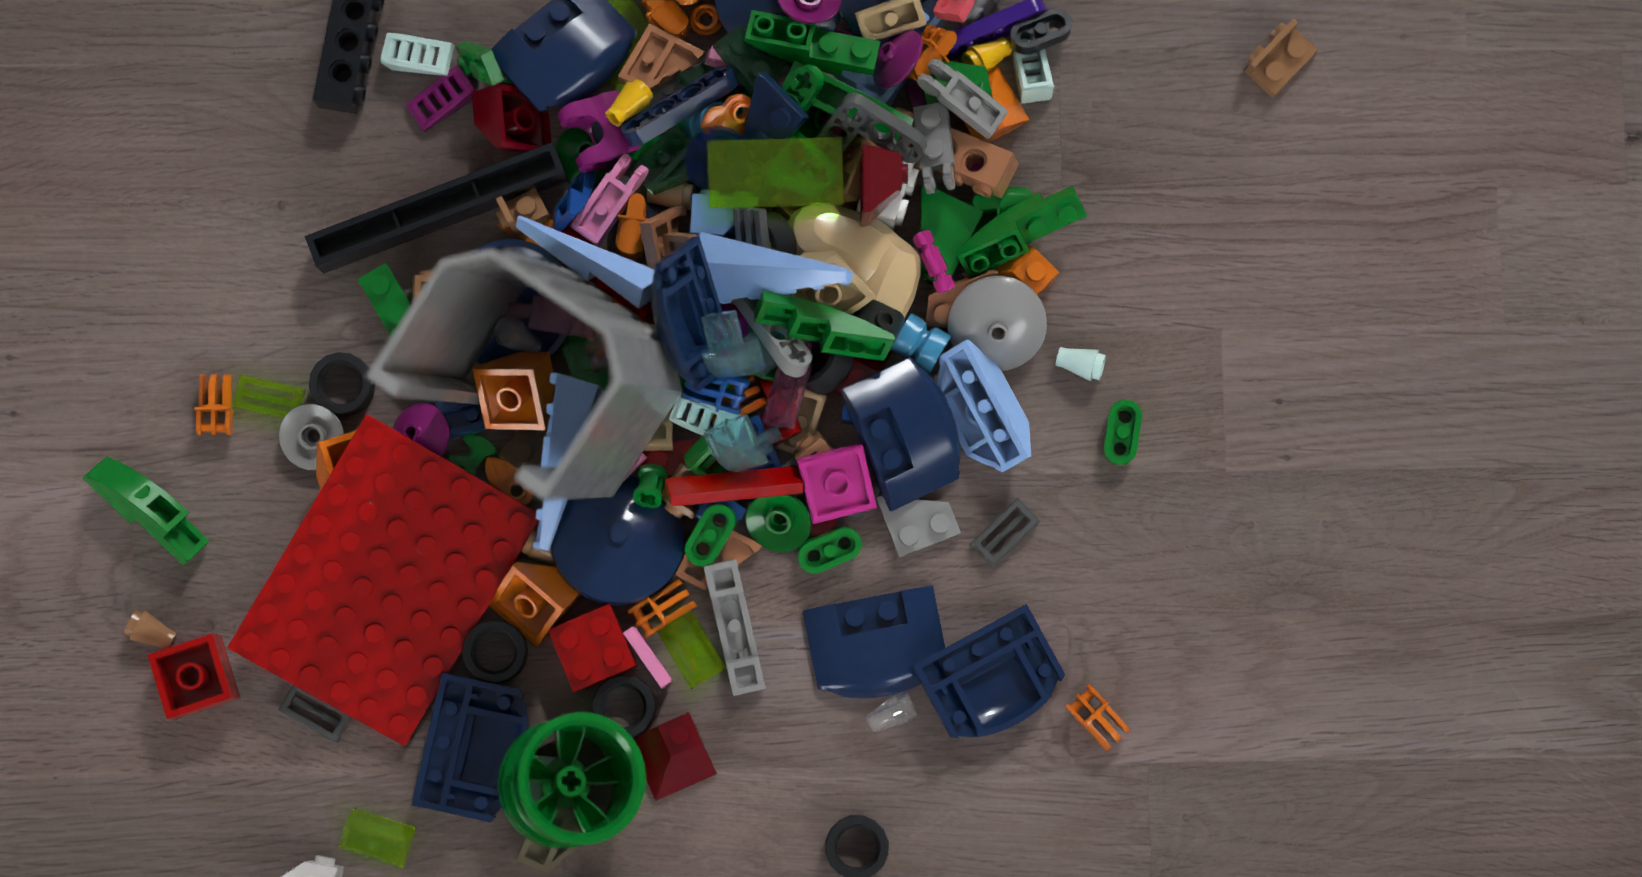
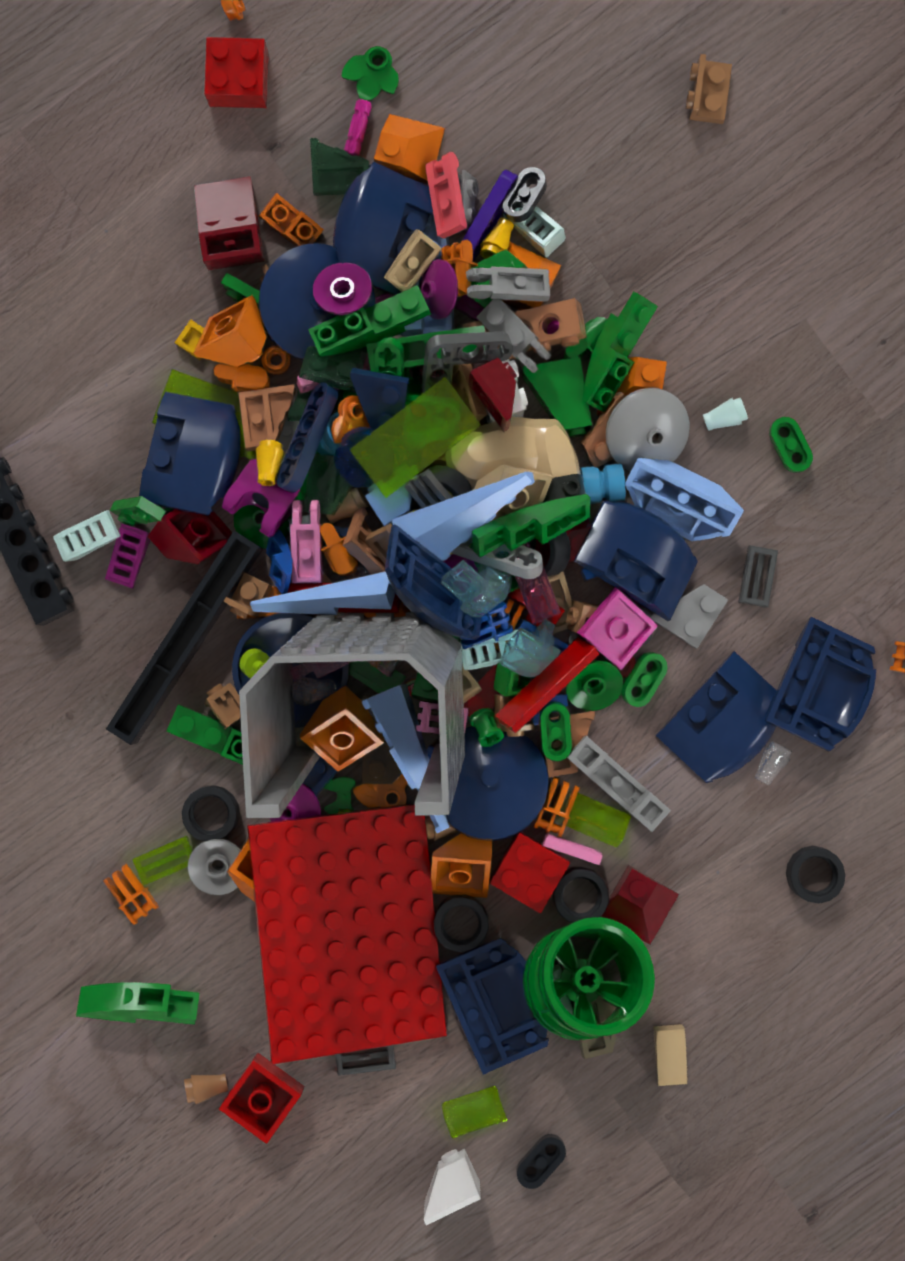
camera: 30 degrees left, 5 degrees up
dark pink axle [913,230,955,294] -> none

